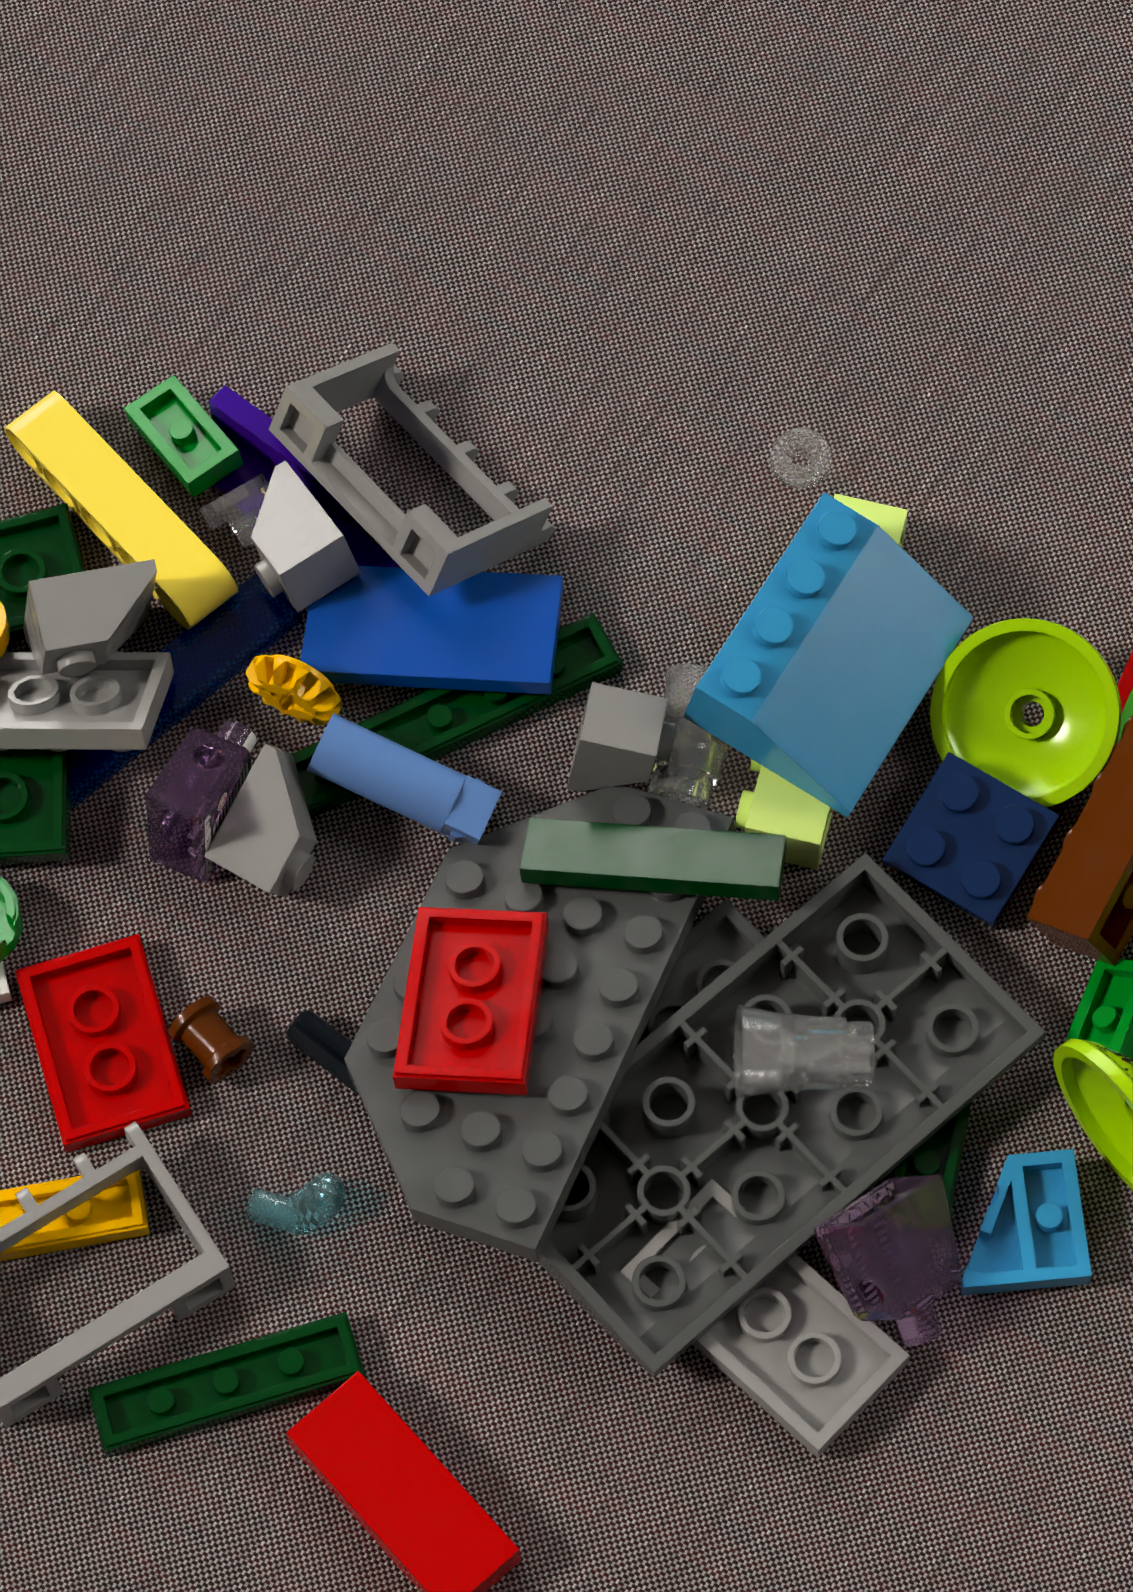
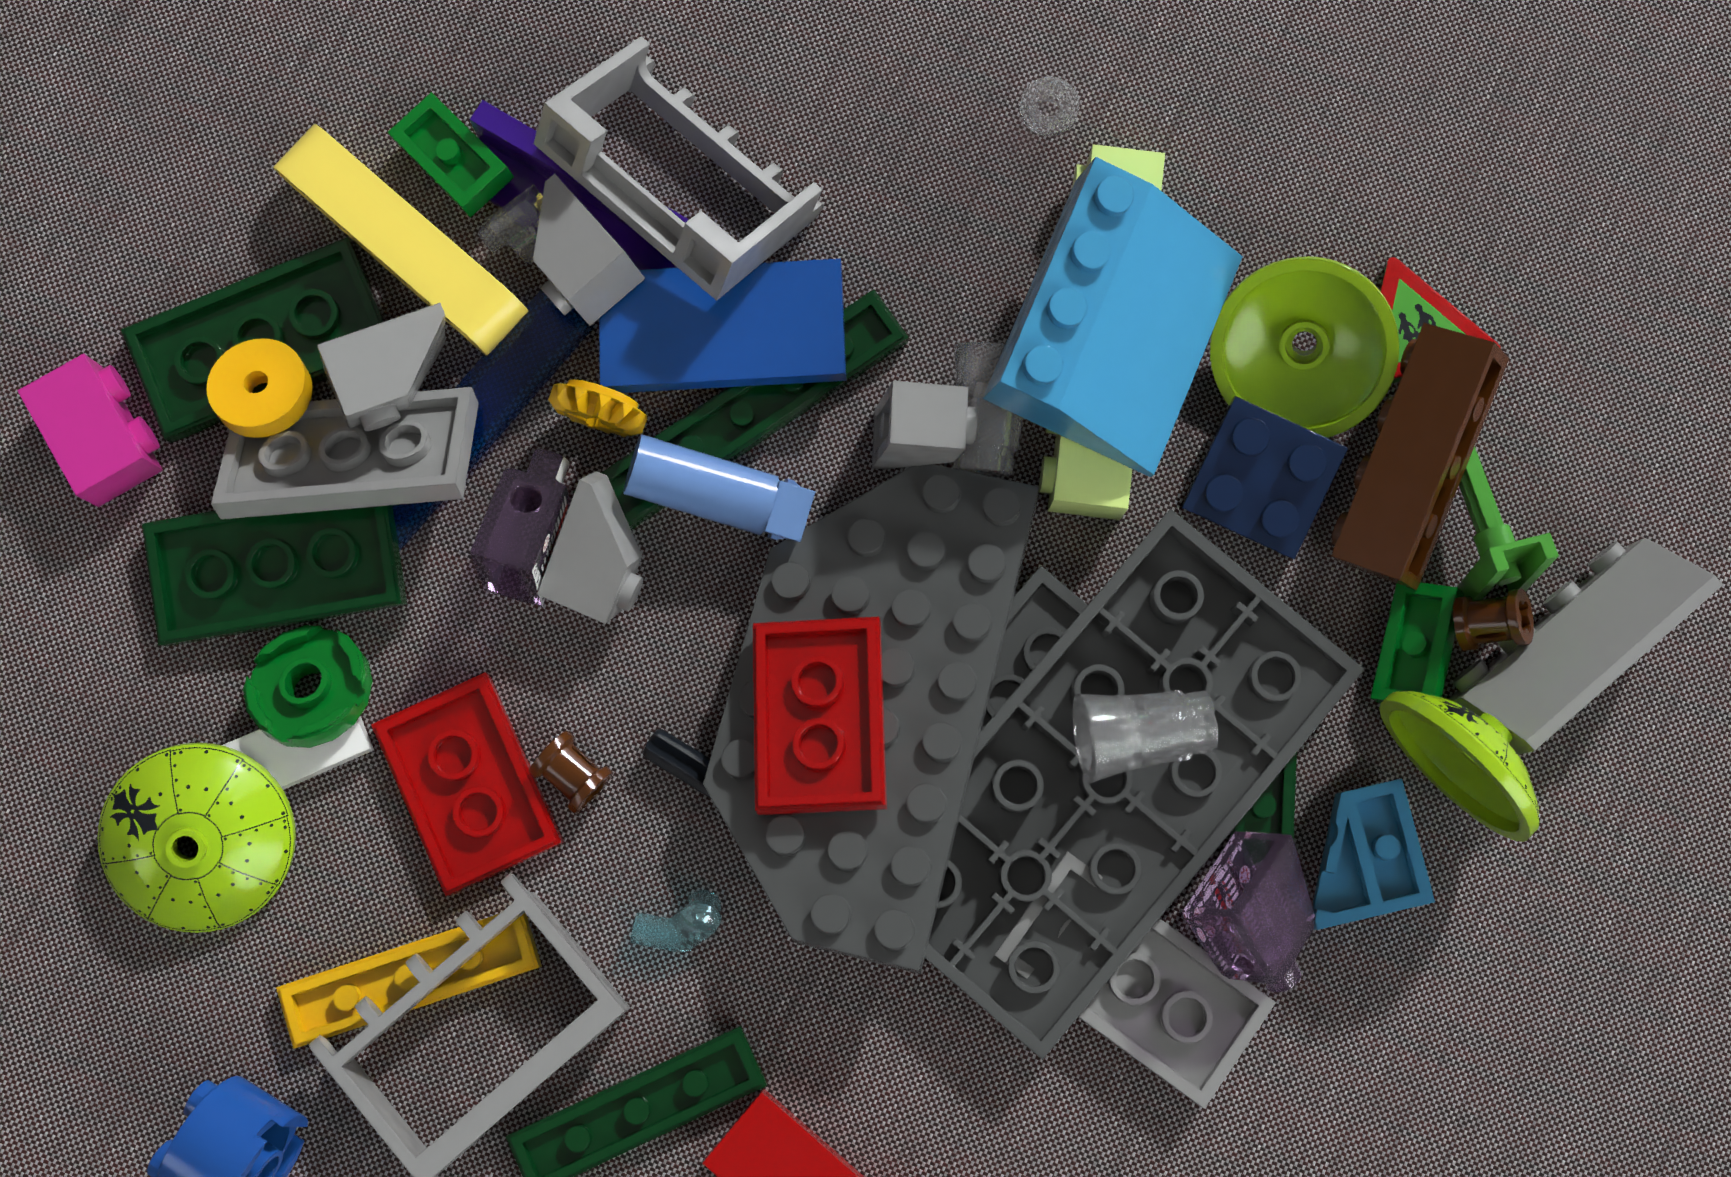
camera: 15 degrees left, 15 degrees up
tile [520,818,787,901] -> none

